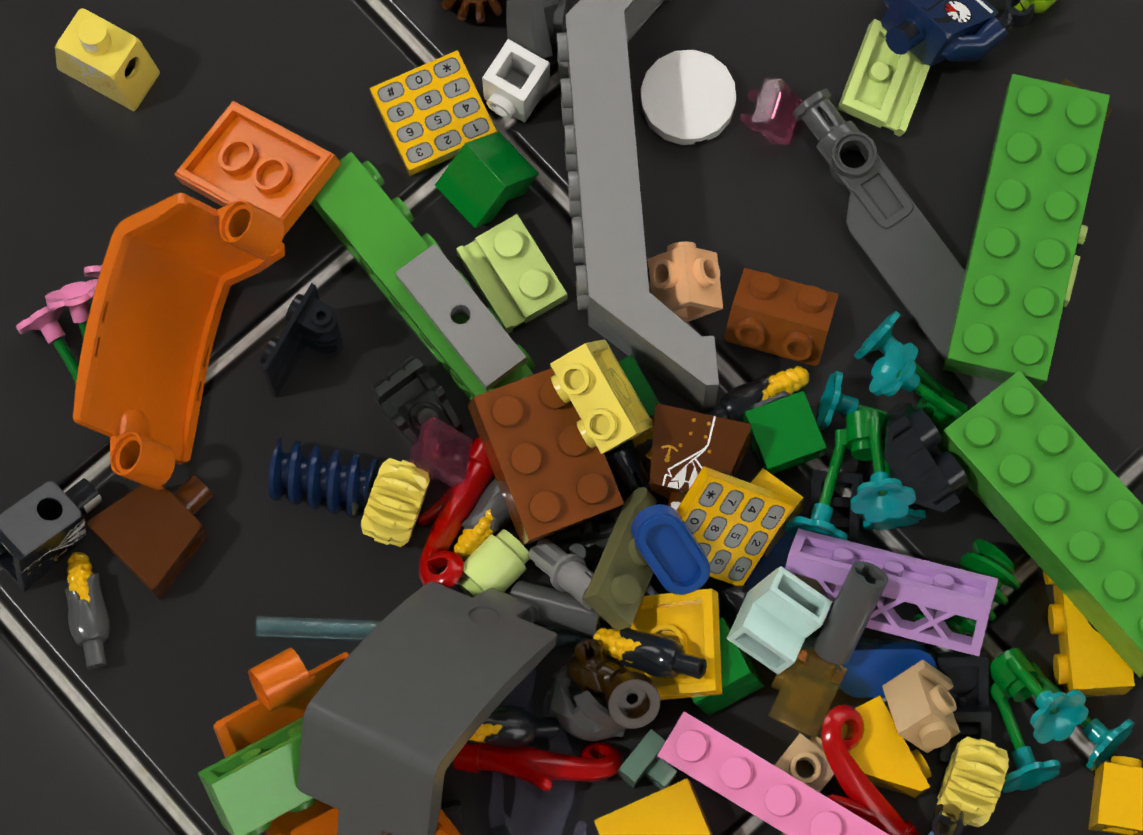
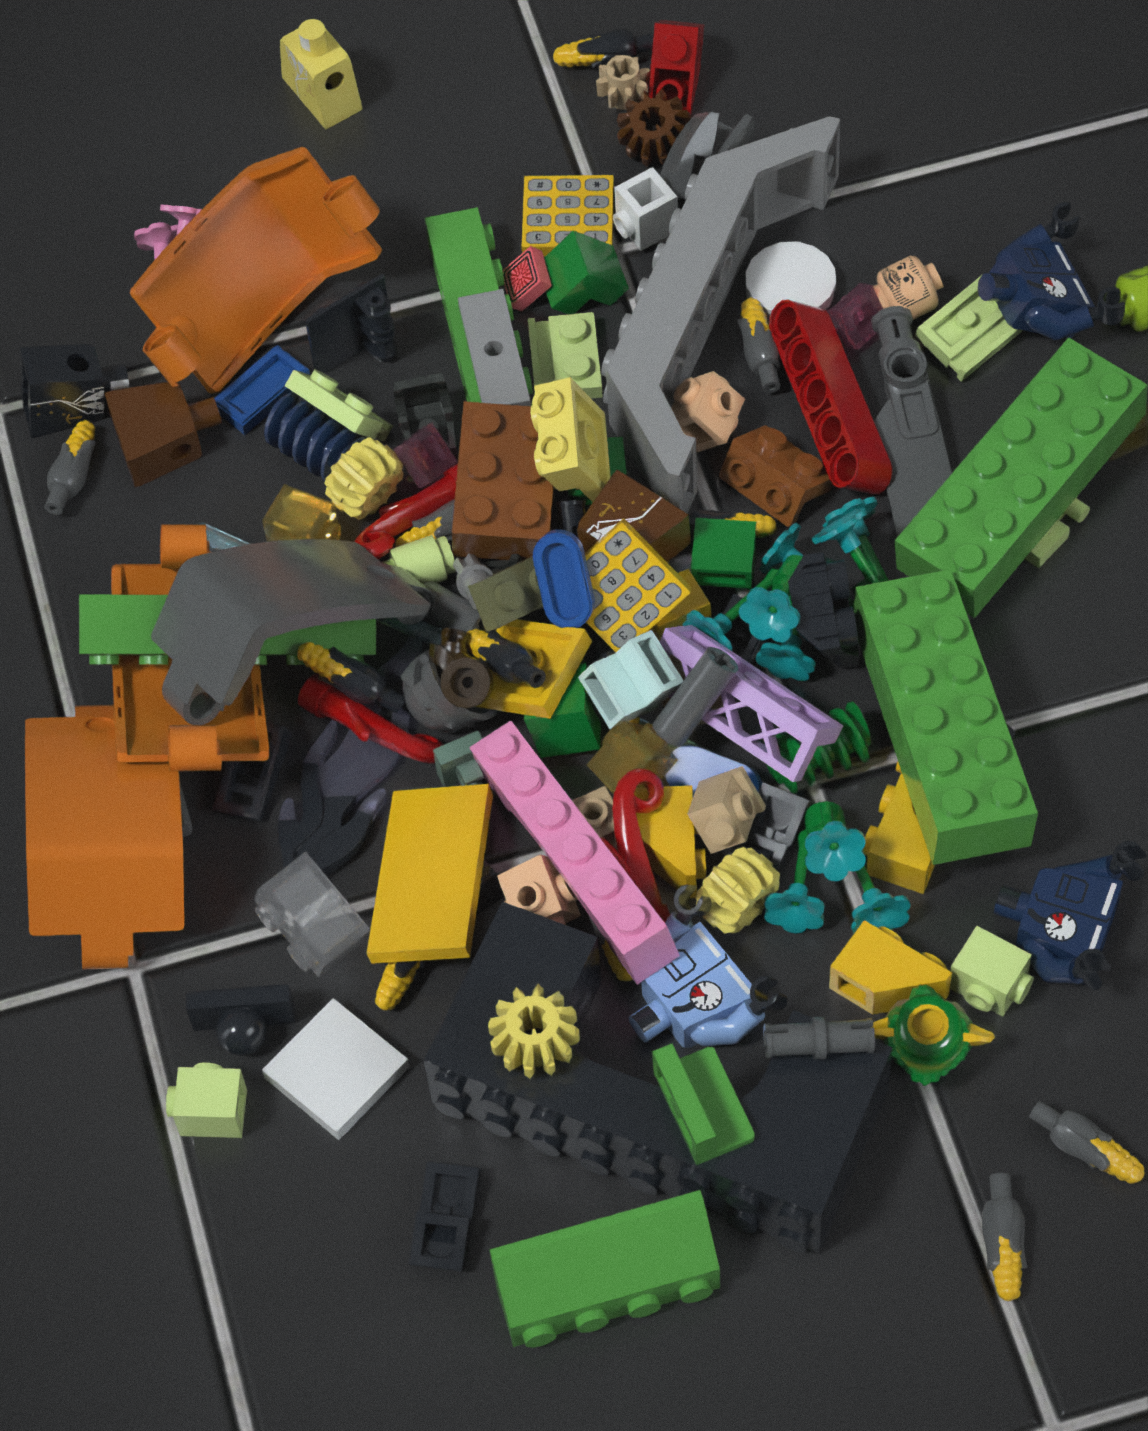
camera: 30 degrees right, 15 degrees down
orange tile [174,101,341,237] -> none
none -> blue tile [214,345,310,435]
none -> clear yellow brick [262,484,341,542]
none -> yellowish green plate [285,369,393,441]
none -> coral tile [502,246,552,312]
none -> dark grey piece [737,297,782,393]
none -> red beam [769,299,892,495]
none -> light nougat head [872,256,944,320]

